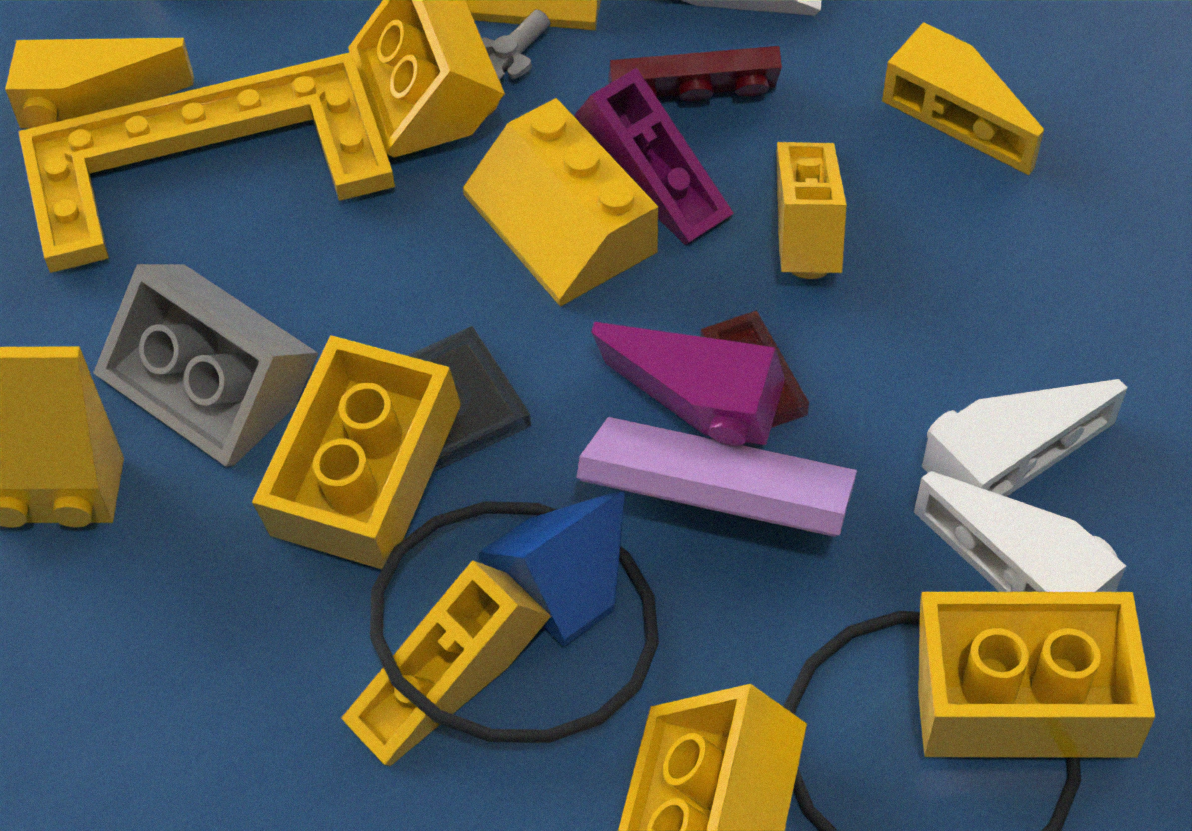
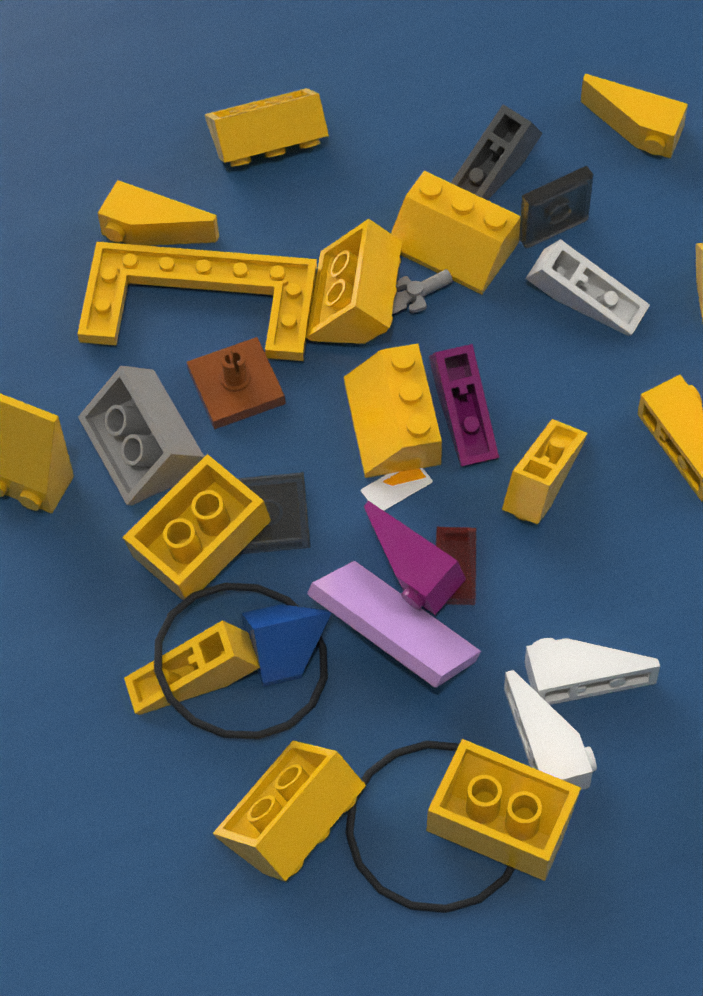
camera: 25 degrees right, 5 degrees up
dark red plate [608,46,782,101] -> none
none -> dark orange tile [187,337,286,430]
none -> white sticker [361,468,433,511]

